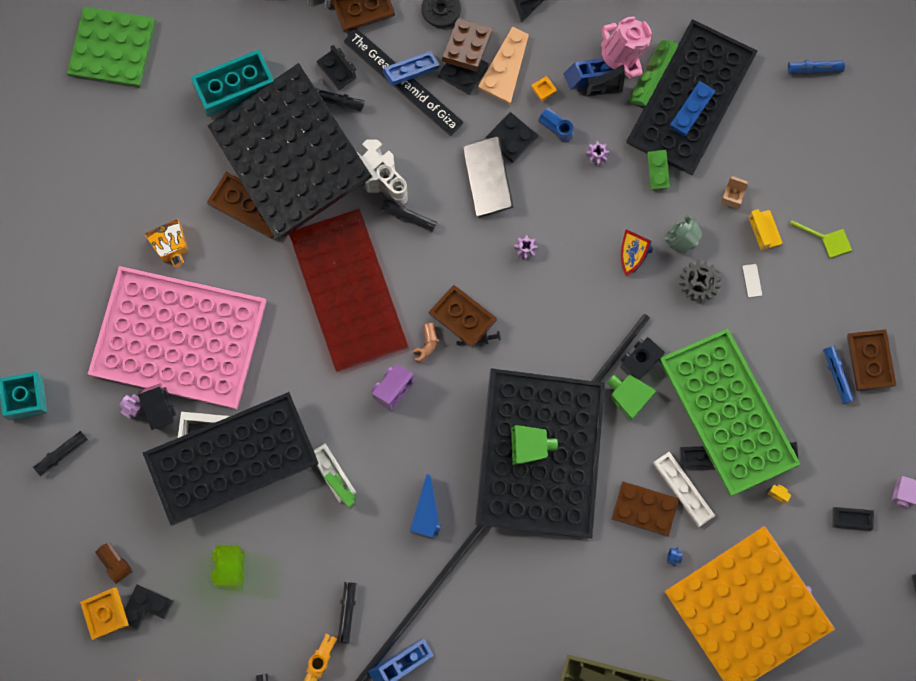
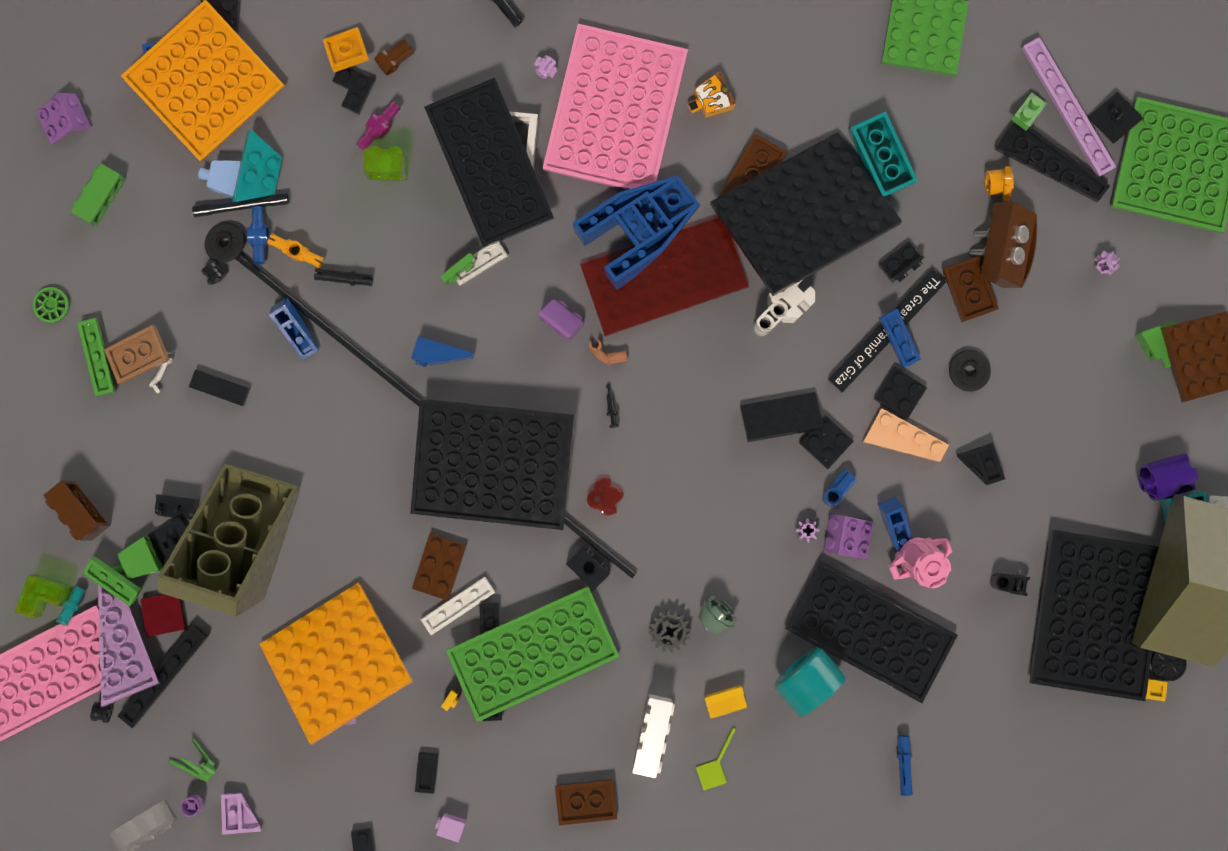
camera: 90 degrees right, 10 degrees up
black brick [138,383,177,430] -> none
black pin [316,88,365,112] -> none
black pin [381,199,437,232] -> none
reddish brown plate [429,285,497,348] -> none
plate [442,18,493,72] -> none
bright green torso [511,425,558,465] -> none
lavender gear [514,235,538,260] -> none
light orange plate [531,76,557,102] -> none
black plate [585,65,625,97] -> none
bright green torso [607,375,656,422] -> none
shield [621,229,653,277] -> none
bright green plate [629,40,678,106] -> none
bright green plate [647,150,670,189] -> none
blue plate [667,547,683,567] -> none
blue plate [670,81,715,137] -> none
medium nougat bracket [721,176,748,209] -> none
white sticker [743,264,762,297] -> none
blue pin [823,346,855,404] -> none
none -> magenta pin [356,101,401,152]
none -> blue wedge [572,176,700,290]
none -> clear red plate [587,477,624,516]
none -> white wedge [632,694,675,778]
none -> teal piece [775,648,846,717]
none -> medium lavender bracket [824,514,873,559]

